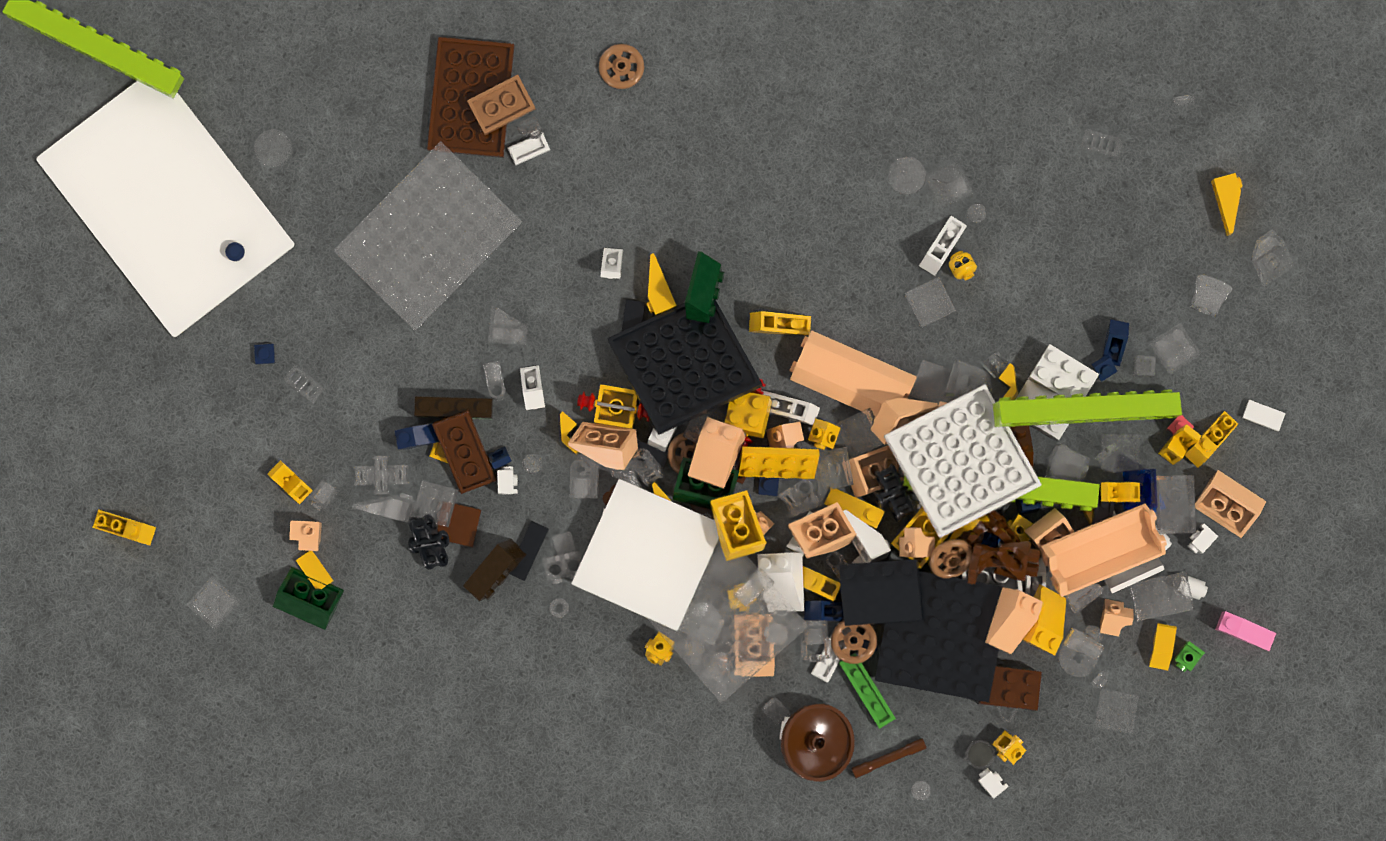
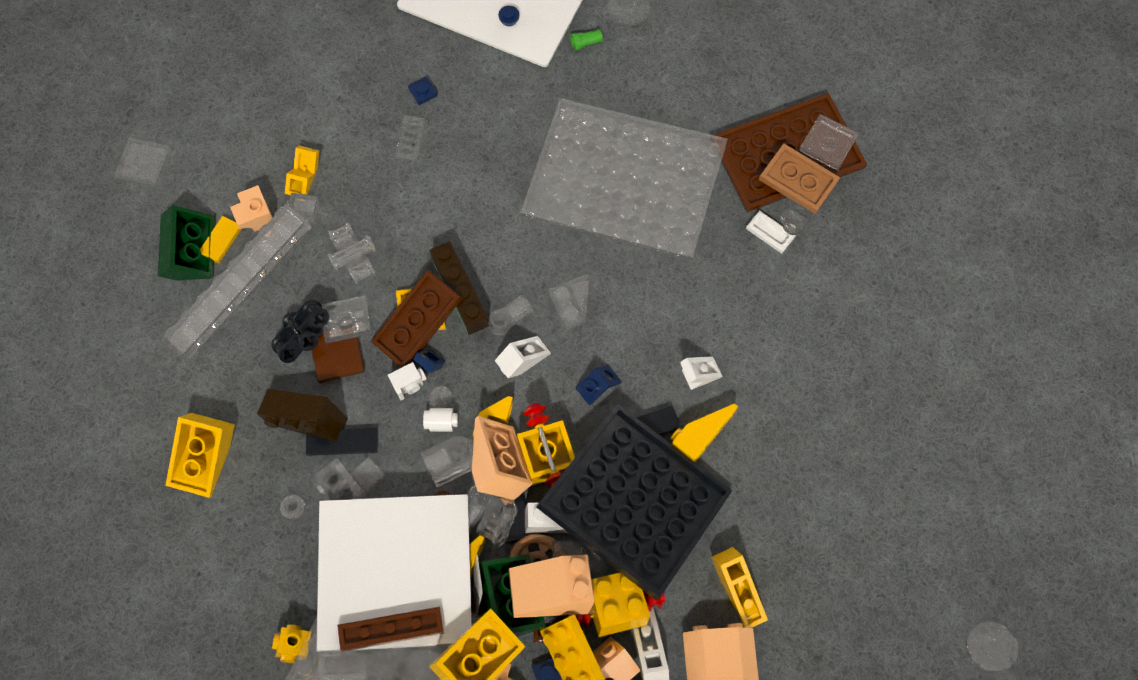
camera: 65 degrees right, 15 degrees down
yellow slope [92,509,156,546] -> none
clear slope [352,493,417,524] -> none
dark blue slope [395,424,439,450] -> none
medium nougat plate [599,44,644,89] -> none
dark green slope [685,251,724,323] -> none
none -> clear brick [161,203,312,362]
none -> yellow slope [165,413,235,498]
none -> reddish brown tile [337,607,444,652]
none -> white brick [423,408,458,432]
none -> white sticker [472,555,482,616]
none -> bright green pin [570,29,603,51]
none -> dark blue bracket [576,365,622,405]
none -> clear tile [799,114,859,170]

